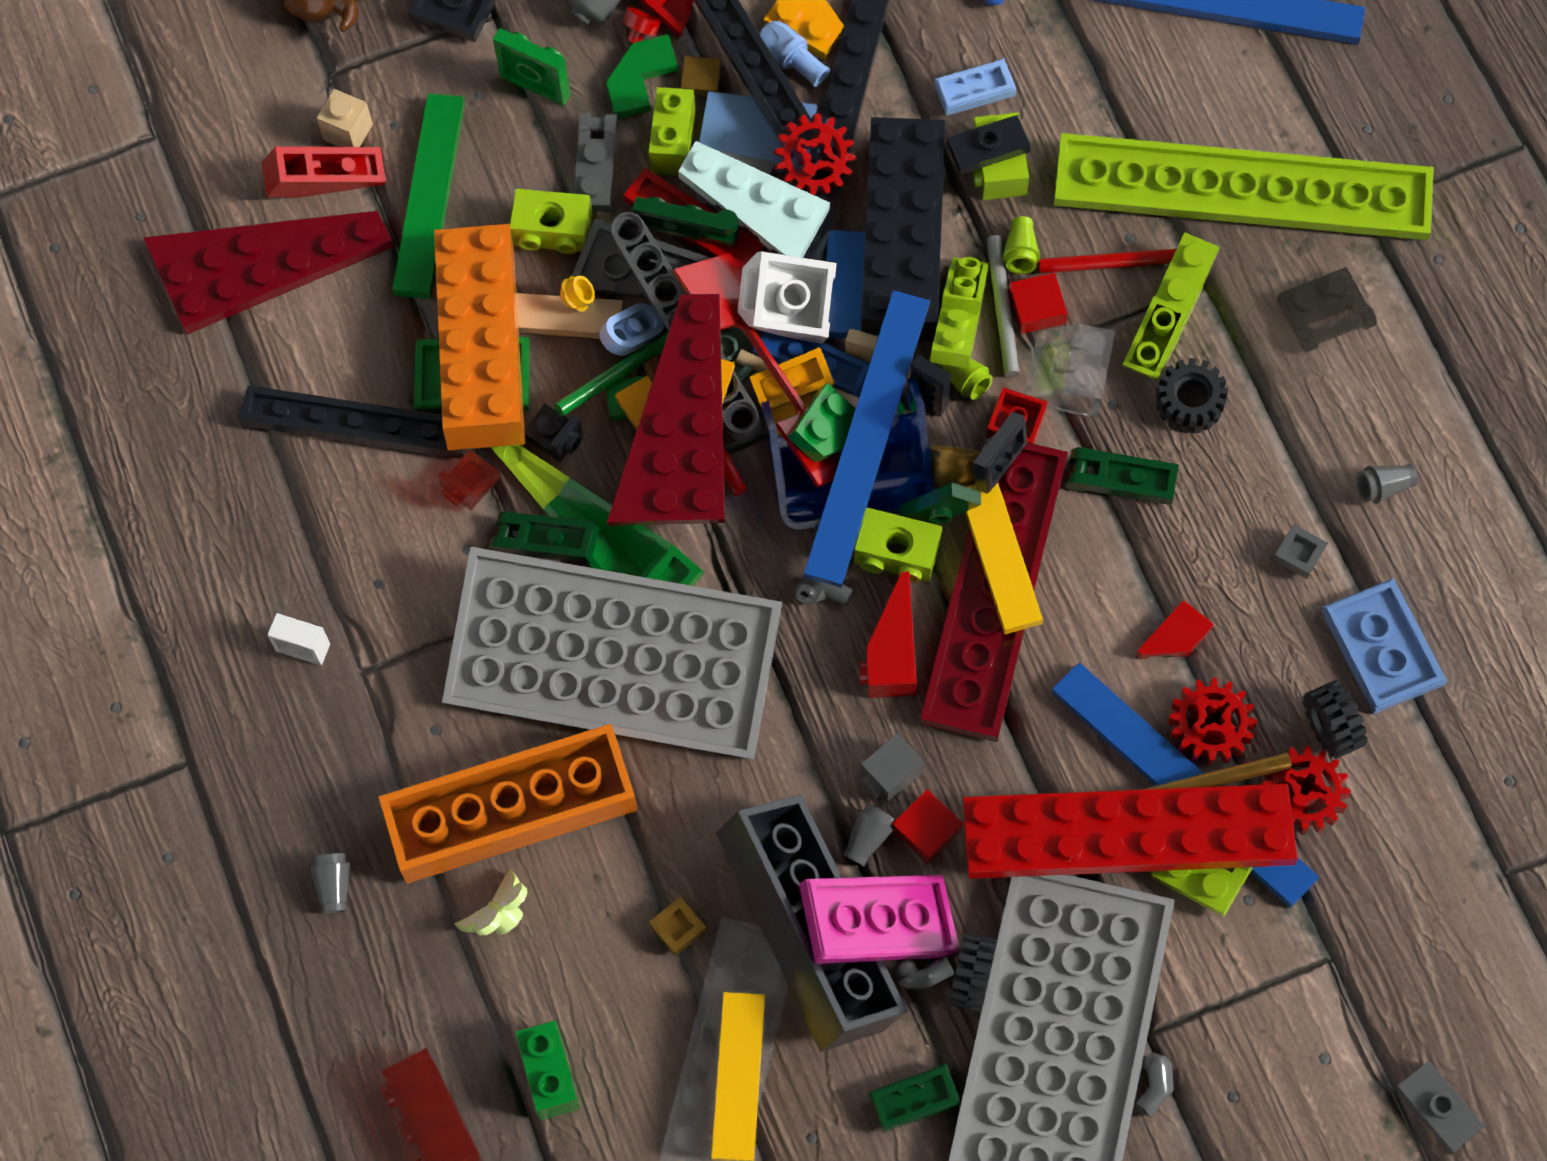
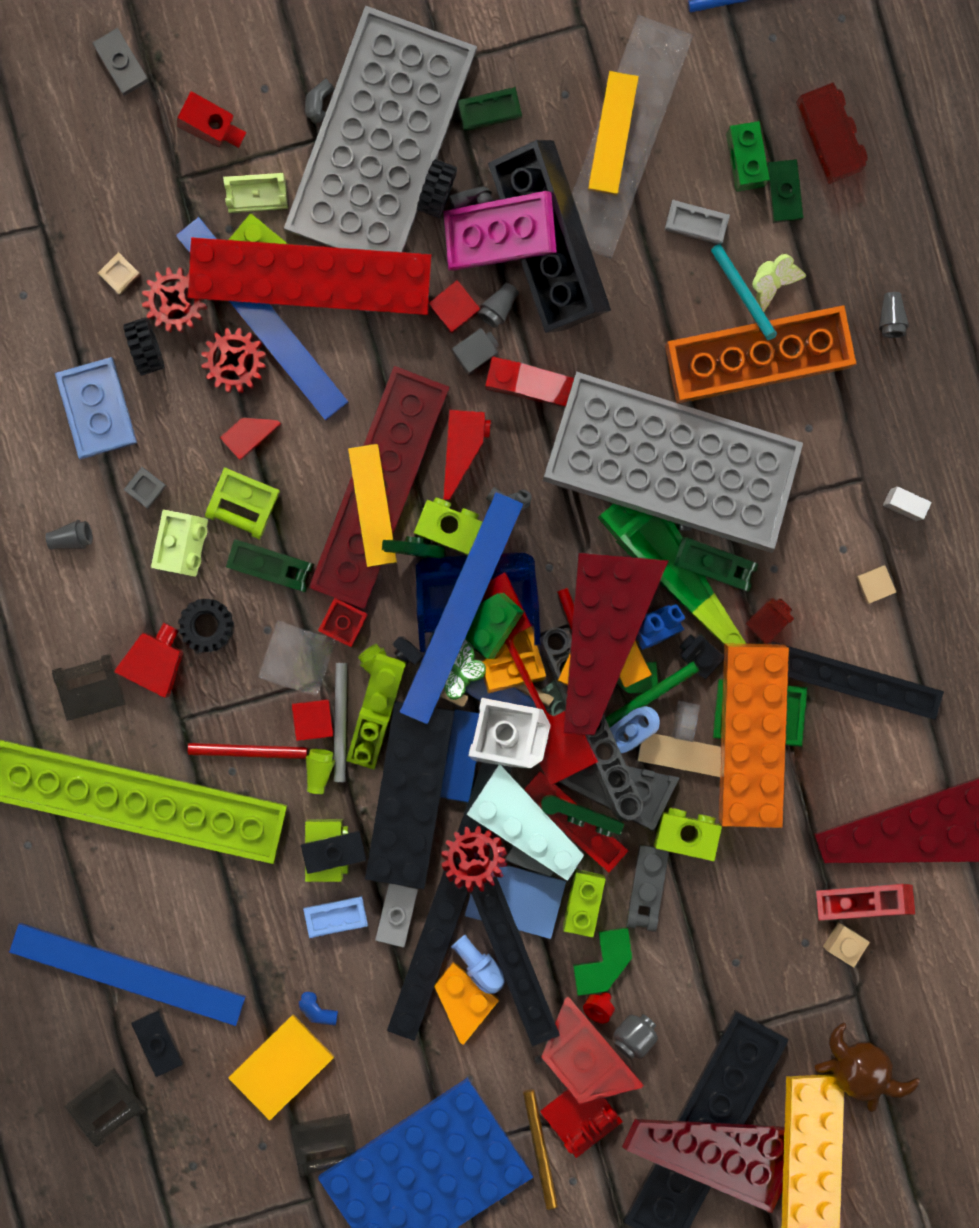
camera: 175 degrees left, 20 degrees up
green tile [392,93,465,299] -> none
green plate [493,28,571,106] -> none
yellow plate [560,275,595,312] -> none
pearl gold plate [649,897,707,956] -> none
pearl gold tile [681,56,721,96] -> none
pearl gold helmet [927,446,981,488] -> none
black plate [973,412,1027,494] -> none
lime slope [1123,232,1219,381] -> none
pearl gold bar [1141,752,1292,790] -> none
none -> tan tile [98,252,141,295]
none -> red torso [114,622,183,698]
none -> yellowish green bracket [151,510,208,577]
none -> red torso [176,91,247,148]
none -> lime plate [205,467,280,540]
none -> yellowish green hinge [223,173,288,213]
none -> light grey plate [375,883,418,947]
none -> bright green animal [444,638,486,700]
none -> red slope [485,356,574,407]
none -> blue hips [636,604,685,650]
none -> light grey plate [664,200,730,245]
none -> clear piece [671,700,700,742]
none -> teal bar [711,244,777,340]
none -> dark green plate [767,159,804,223]
none -> tan tile [856,565,896,604]

